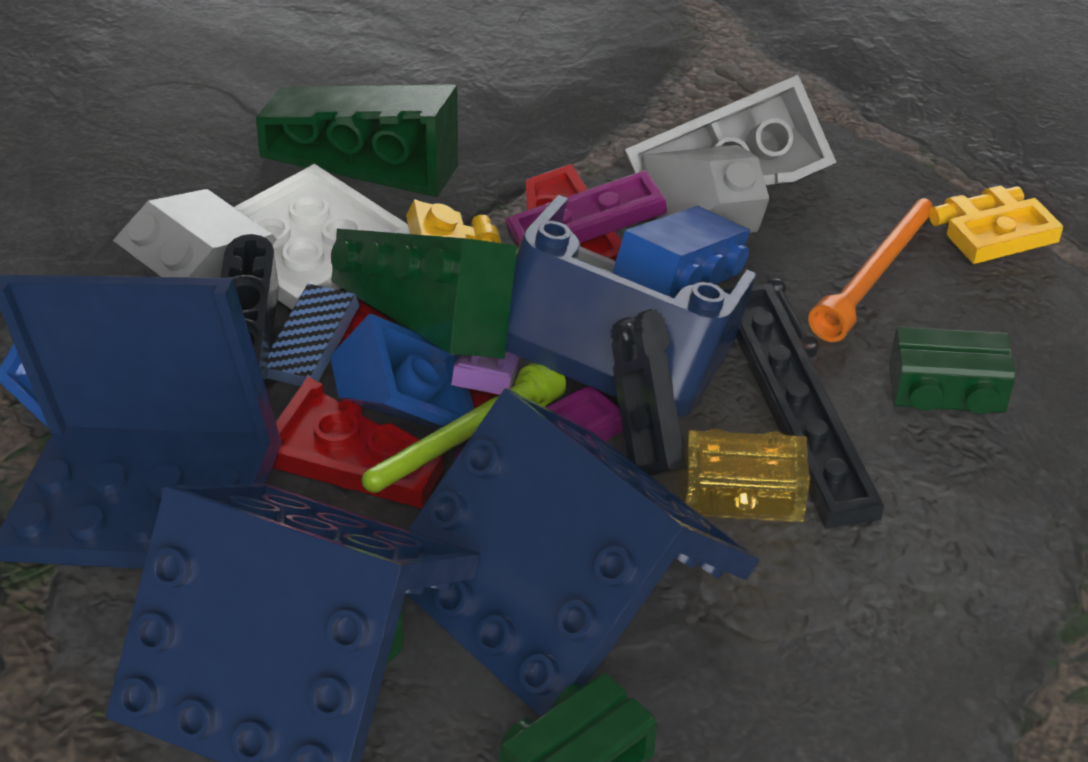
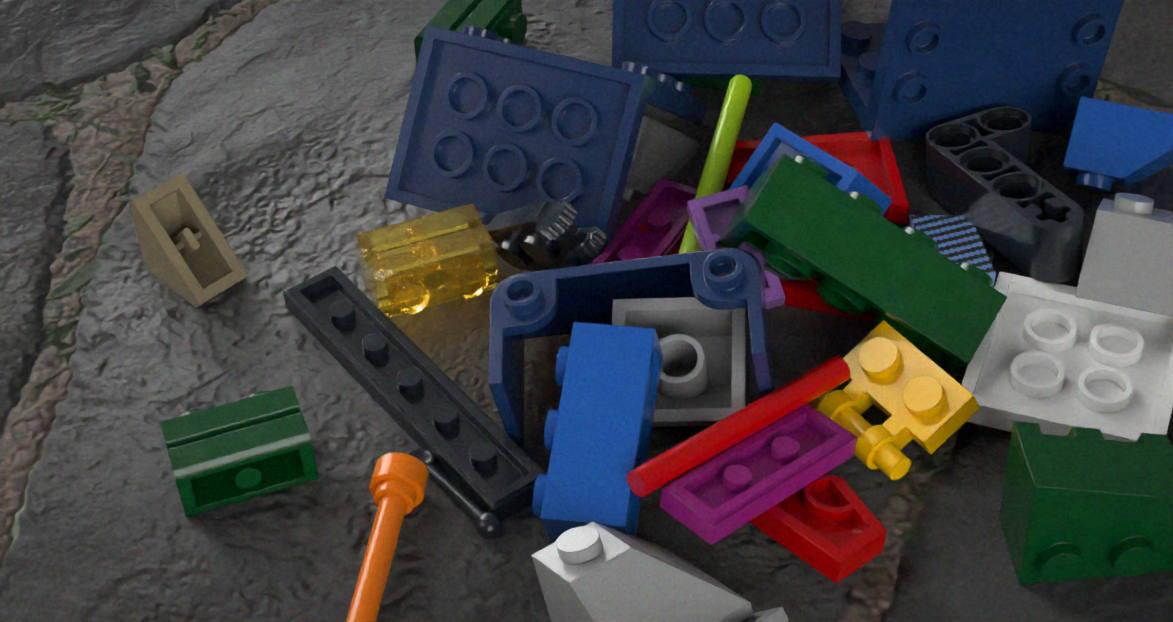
camera: 160 degrees right, 0 degrees up
none -> dark tan slope [129,172,249,308]
none -> red bar [627,356,850,498]

